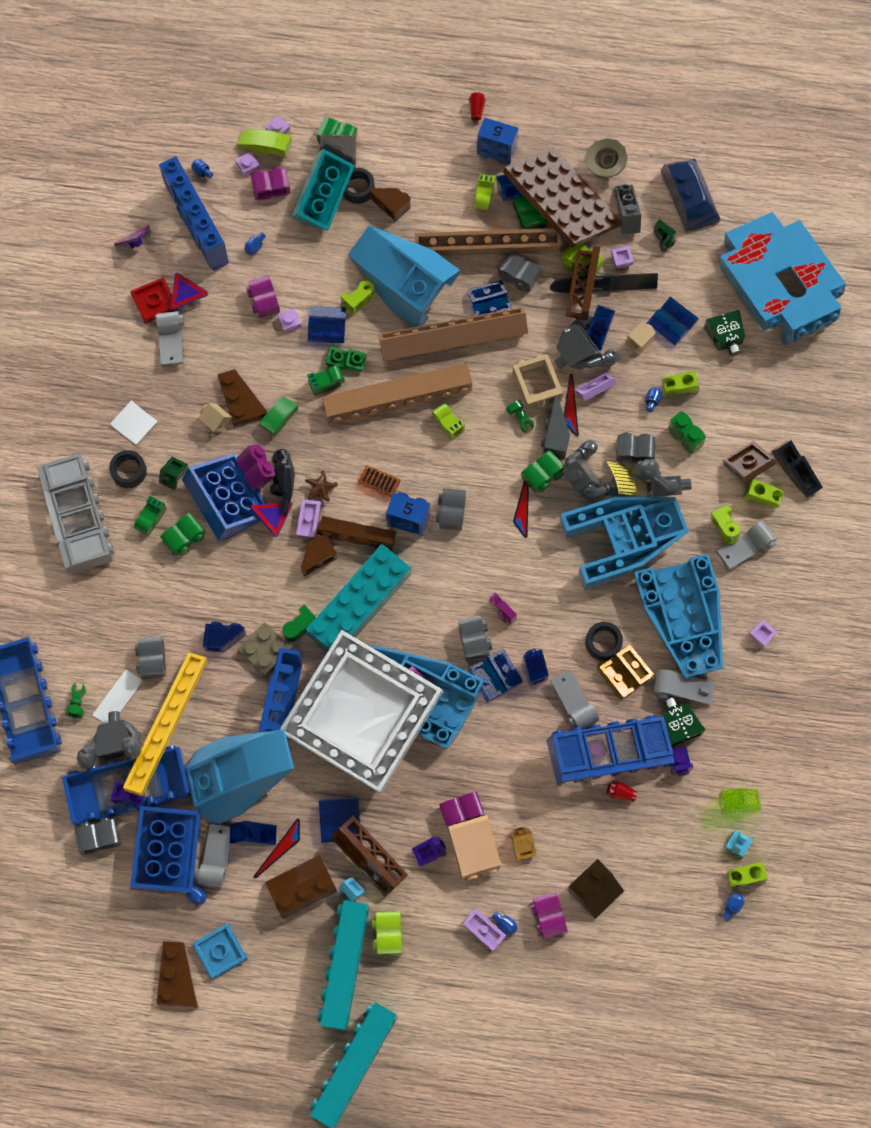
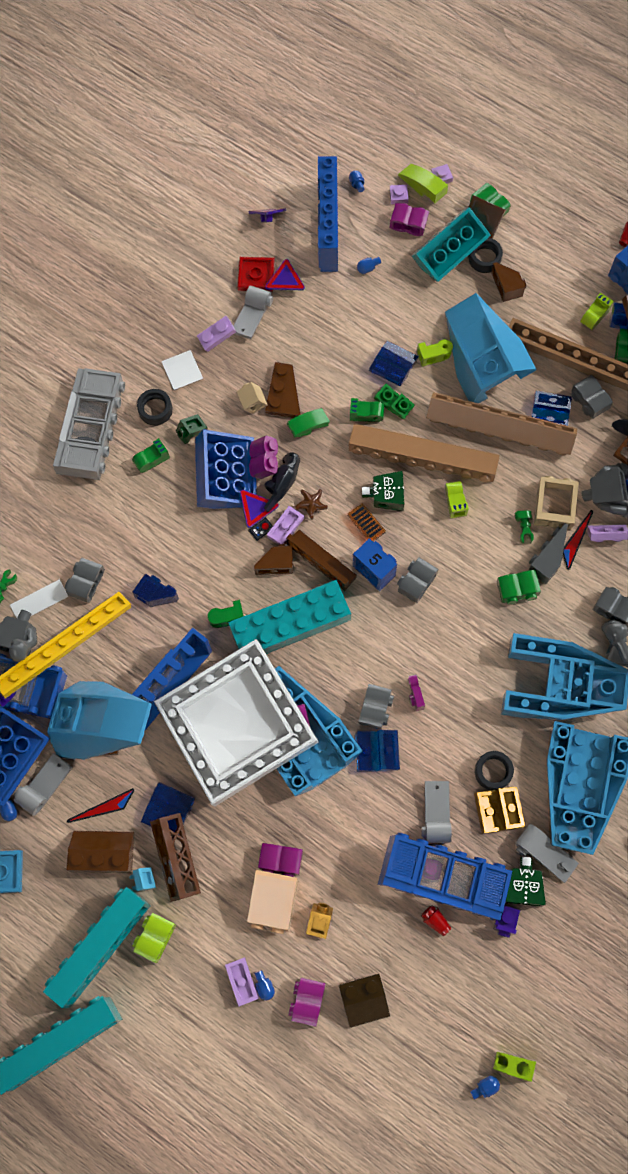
camera: 30 degrees right, 0 degrees up
green brick [160,513,206,557] -> none
clear blue slope [230,821,277,846] -> none
dark tan plate [237,622,293,677] -> none
magenta brick [246,275,280,318] -> none
lavender plate [277,308,301,333] -> none
dark purple bracket [412,837,447,867] -> none
sticker [513,481,529,538] -> none
clear blue slope [521,649,549,687] -> none
dark grey torso [563,440,619,499] -> none
light yellow sticker [607,462,637,495] -> none
clear neon green slope [718,788,761,814] -> none
medium azure tile [725,830,753,858] -> none
none -> lavender plate [197,316,236,352]
none -> sticker [248,517,273,541]
none -> dark green torso [362,471,405,511]

